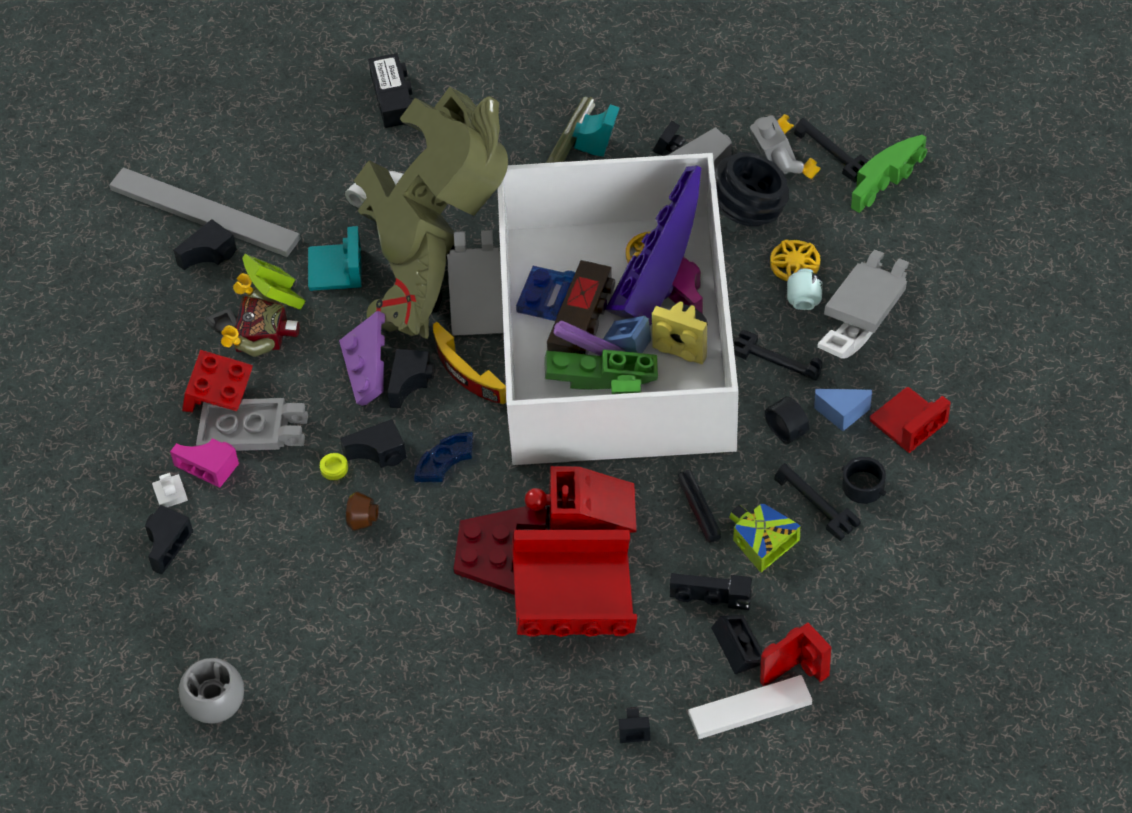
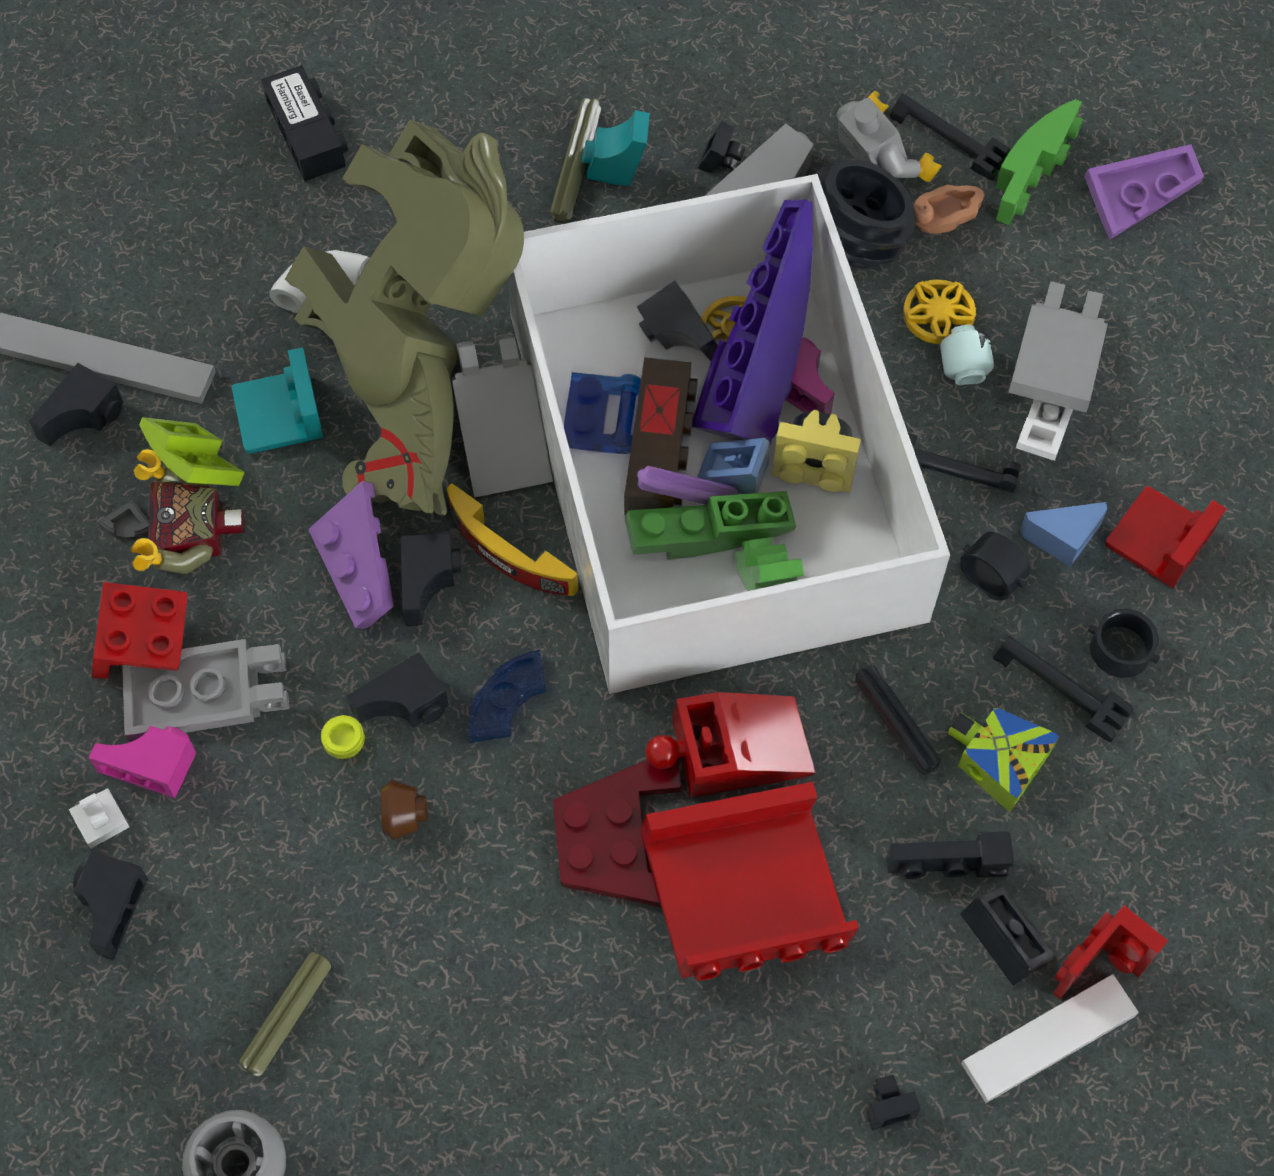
camera: 15 degrees left, 10 degrees up
none -> olive axle [239,952,331,1076]
none -> black arch [637,281,718,362]
none -> nougat arm [913,185,985,234]
none -> medium lavender wing [1084,144,1204,239]

